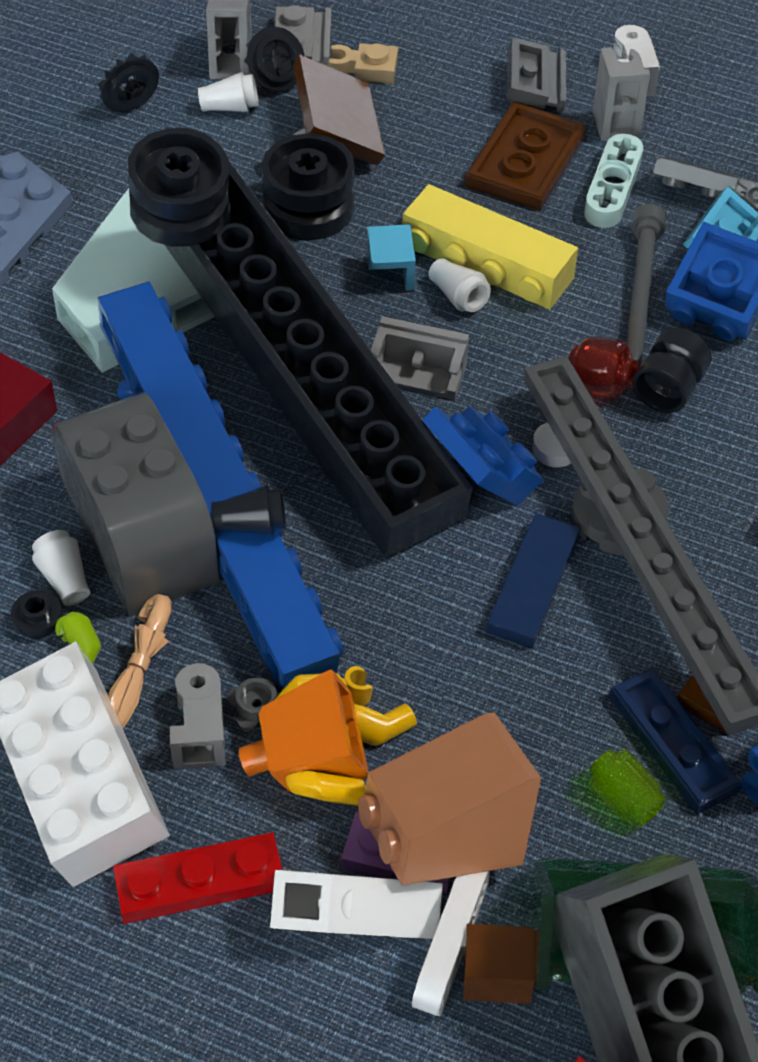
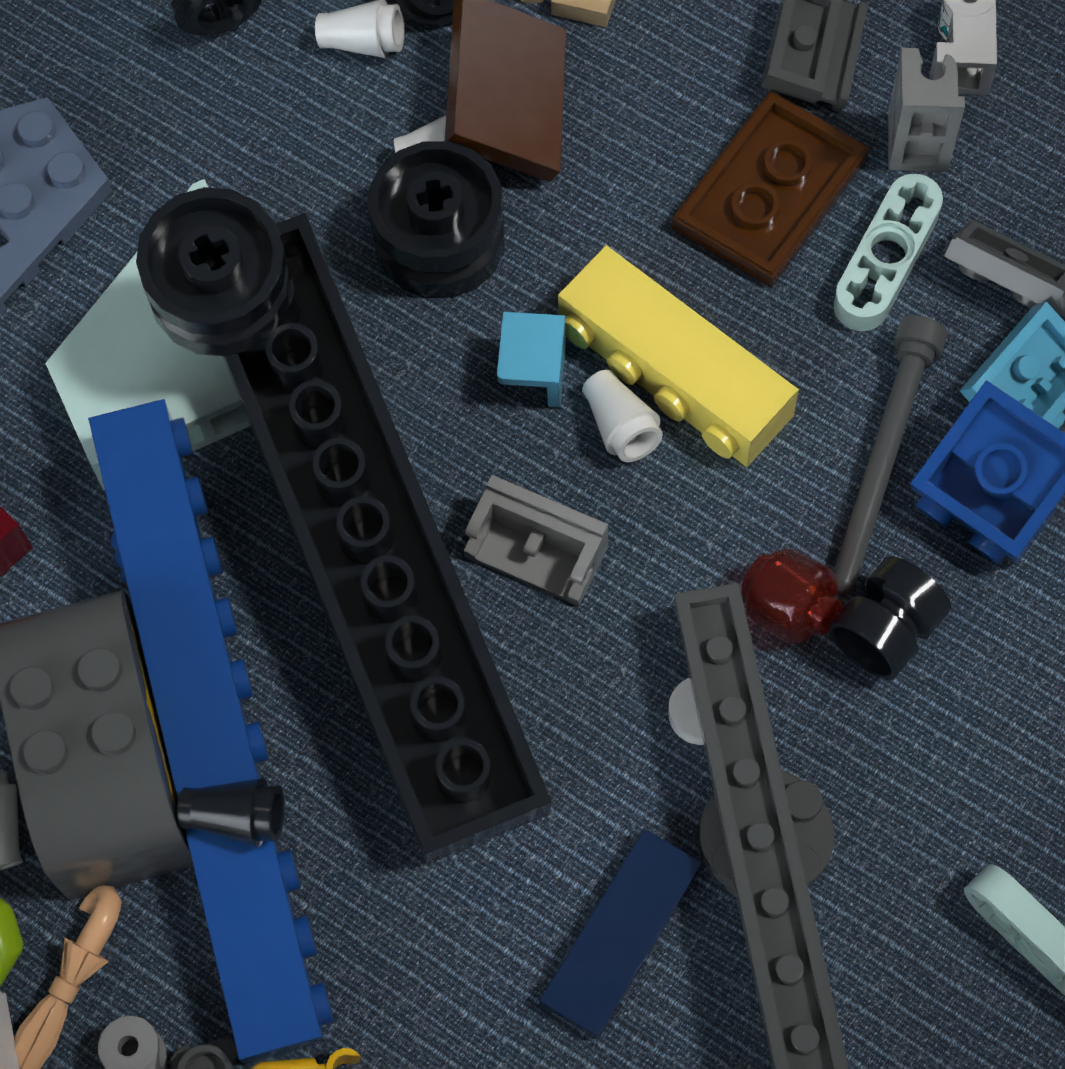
camera: 15 degrees right, 15 degrees up
blue plate [422,406,544,506] -> none

